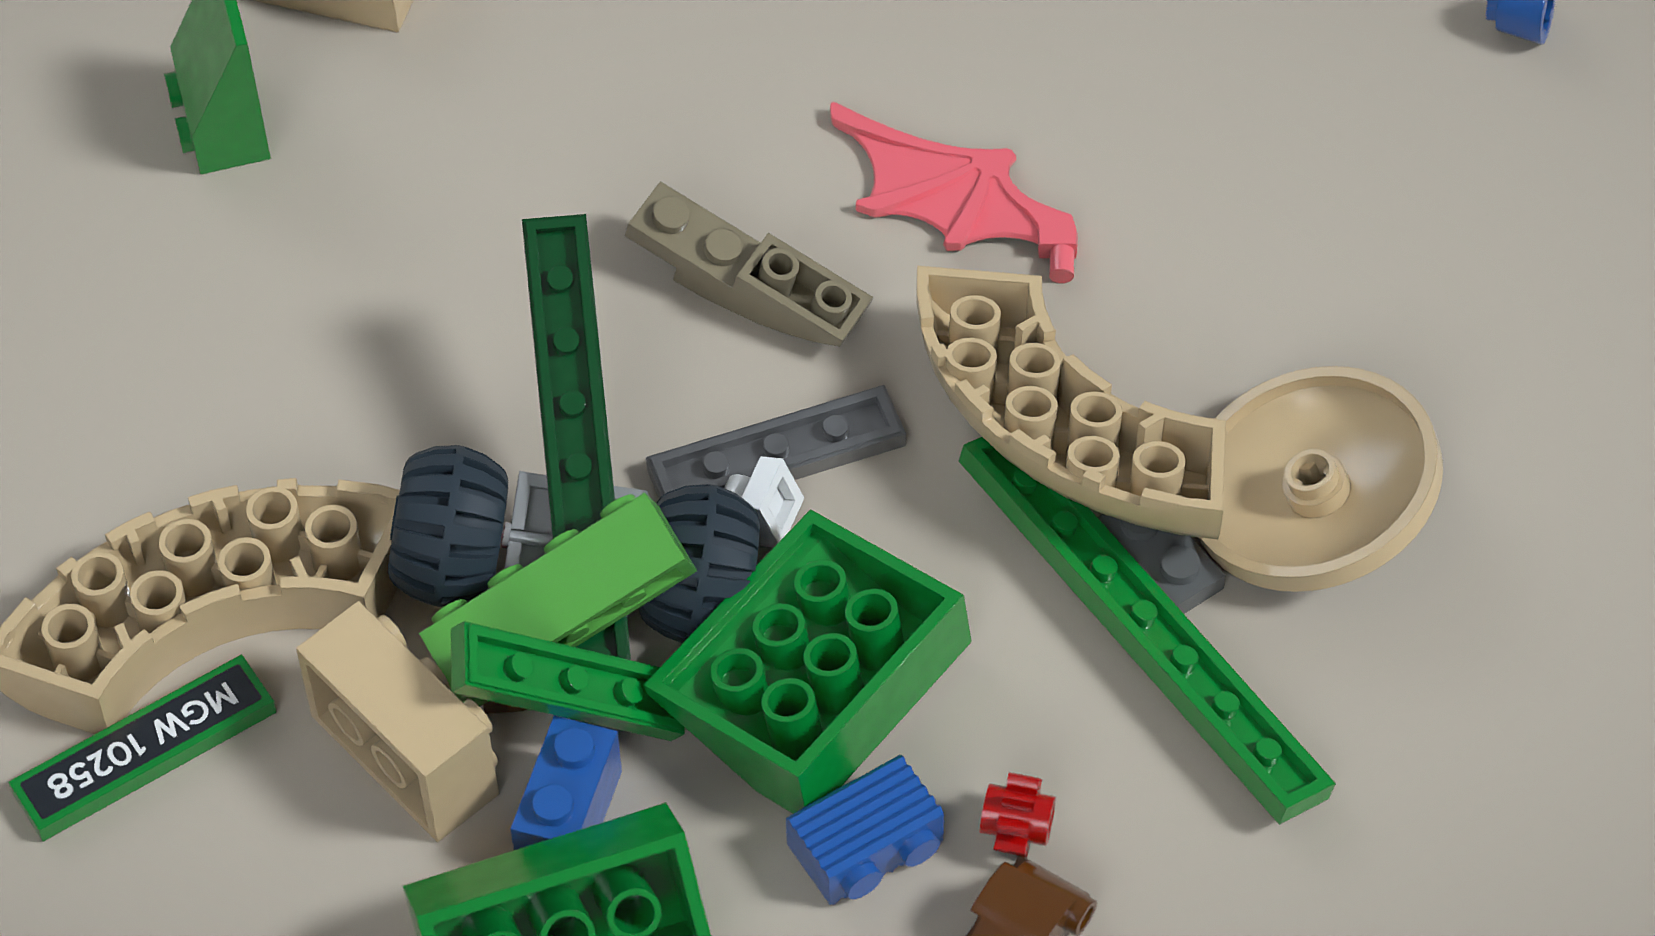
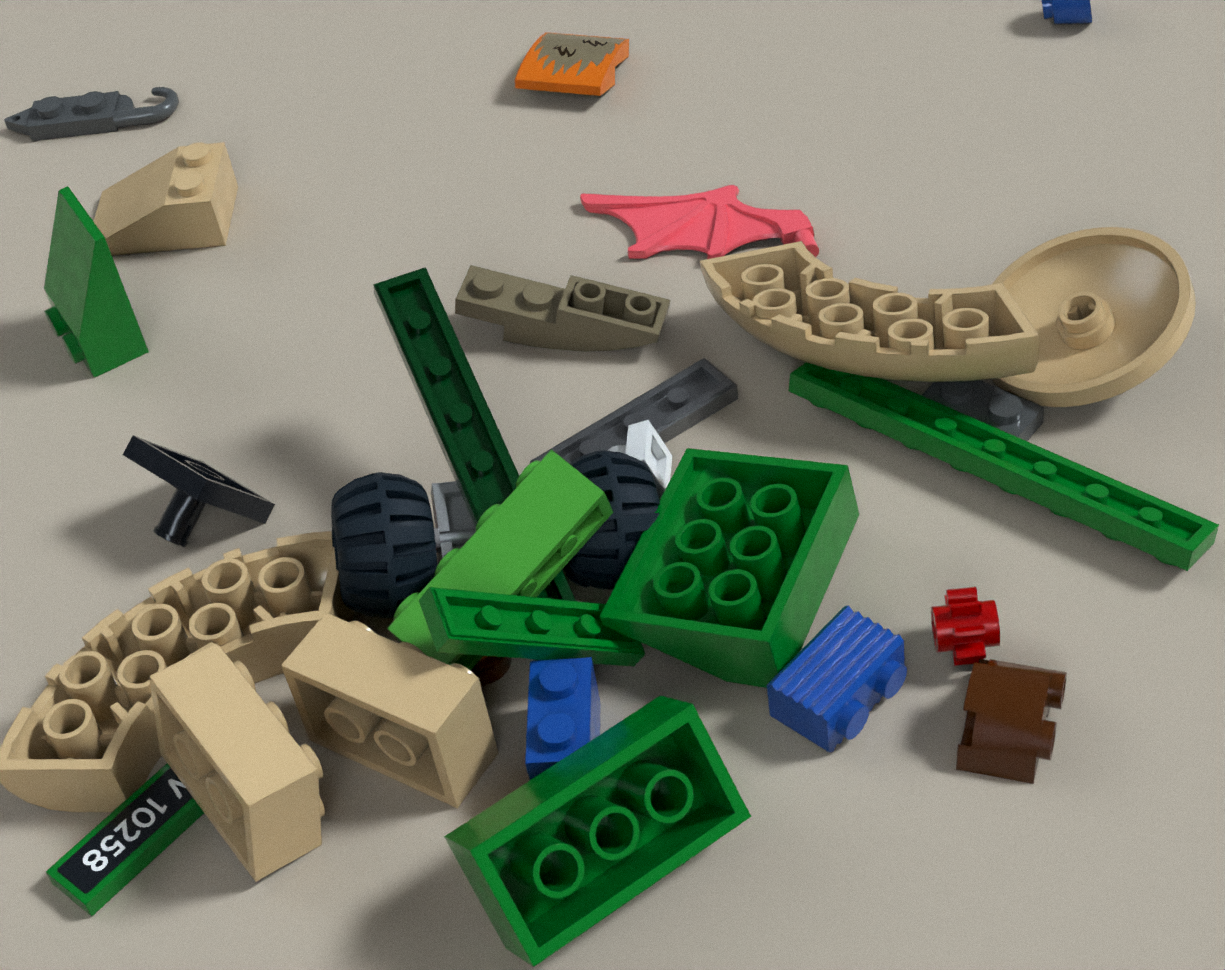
camera: 10 degrees left, 10 degrees down
none -> black tile [123,435,275,547]
none -> tan brick [149,643,325,882]

